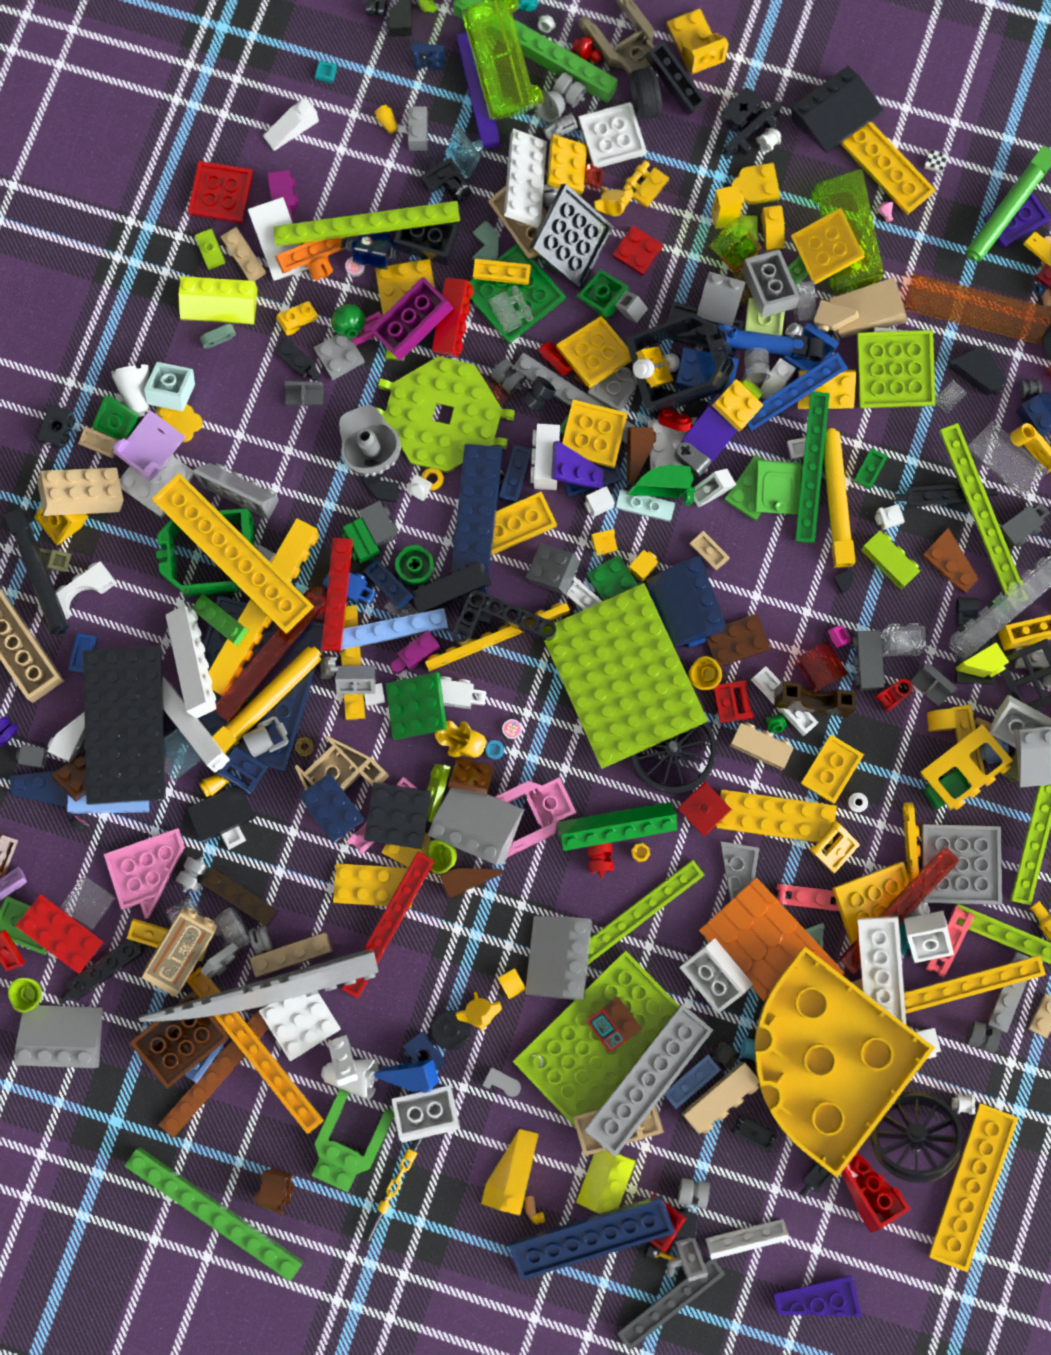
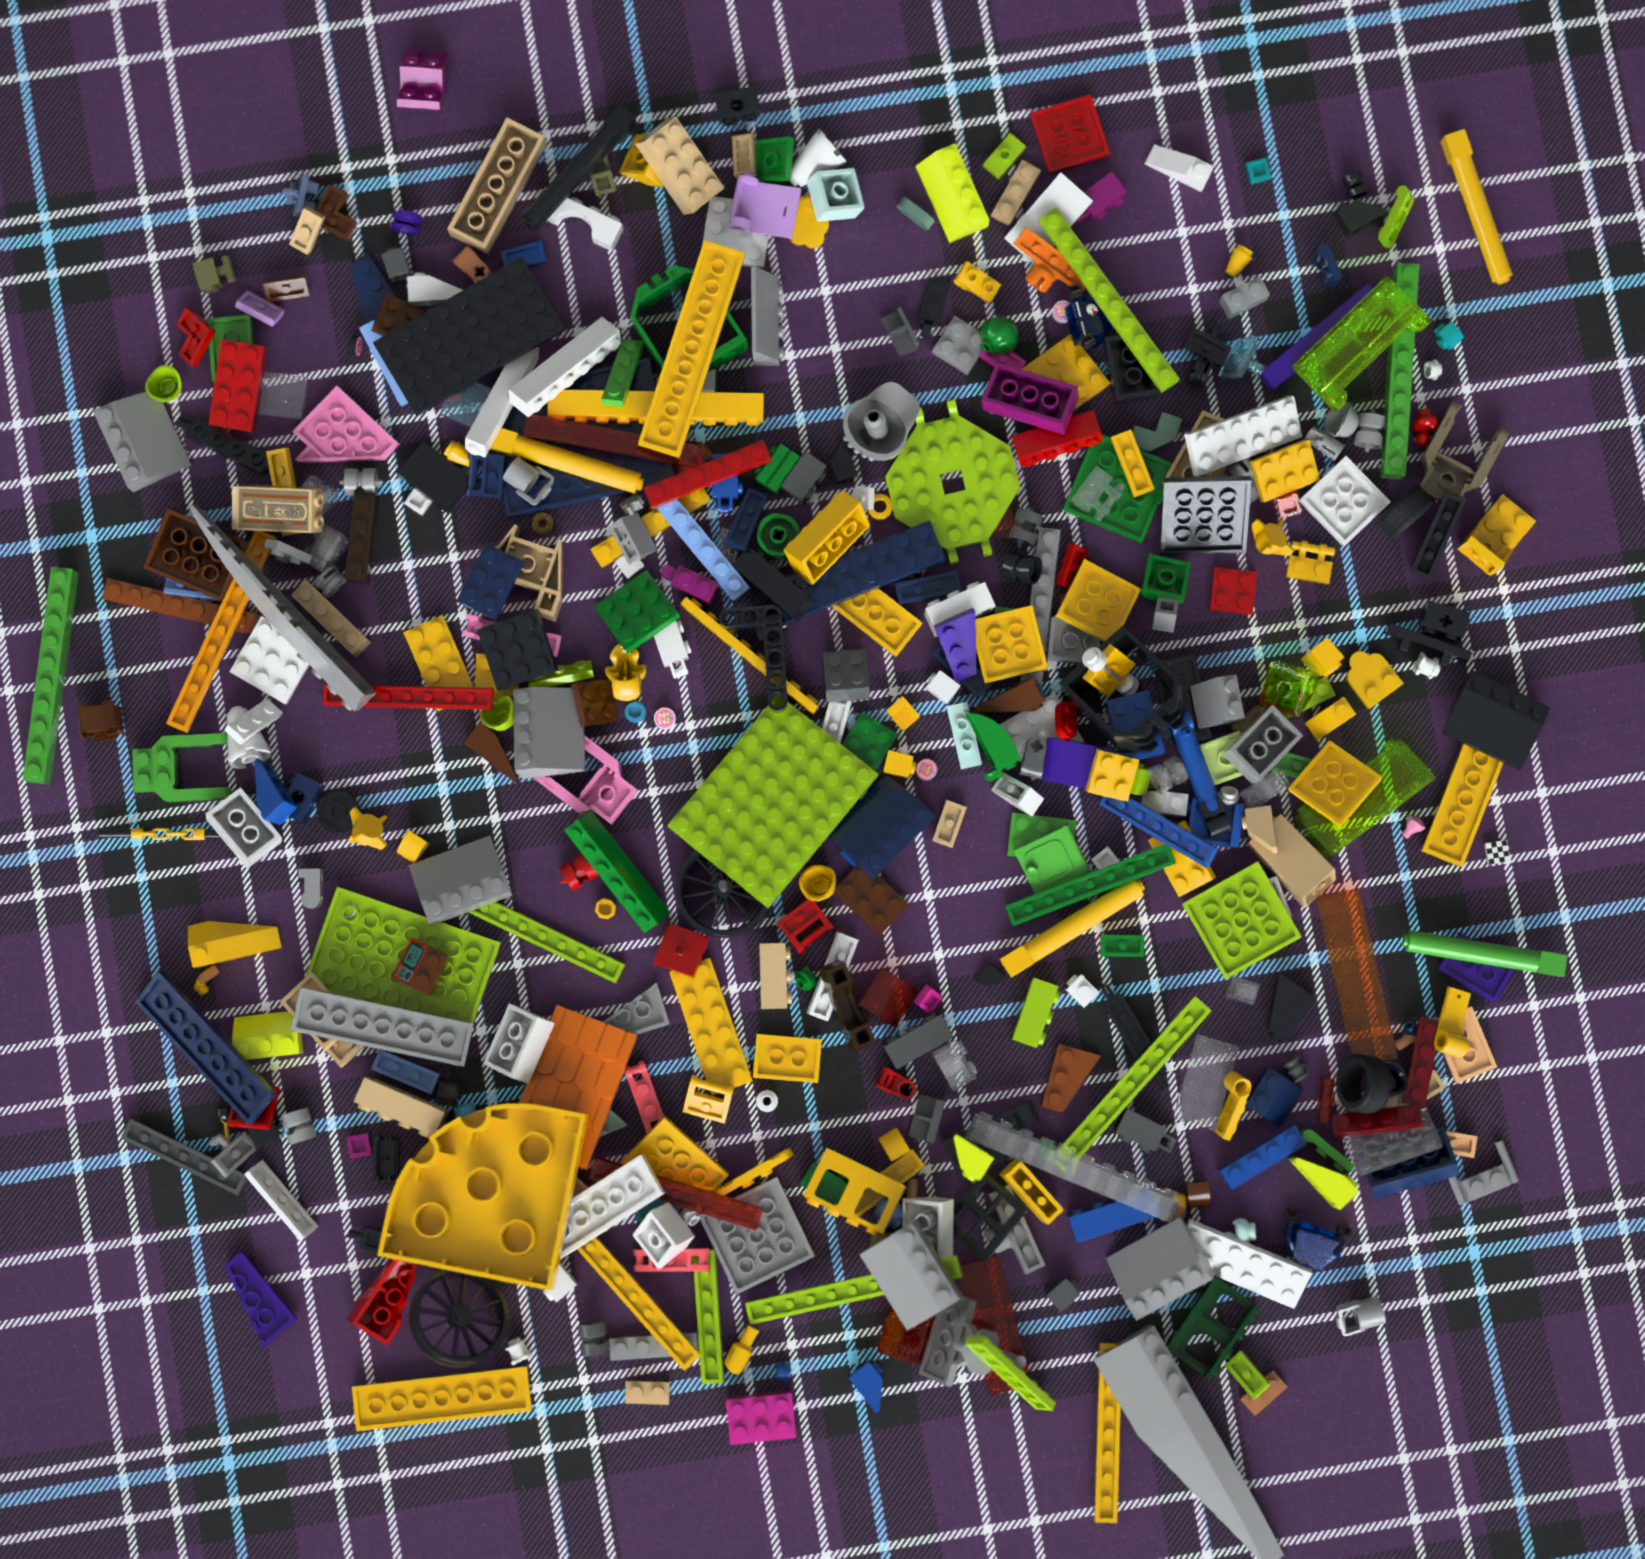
camera: 65 degrees right, 5 degrees up
none -> magenta plate [346,1133,373,1159]
none -> nougat piece [452,246,492,283]
none -> yellow brick [784,490,870,586]
none -> tile [916,759,937,781]

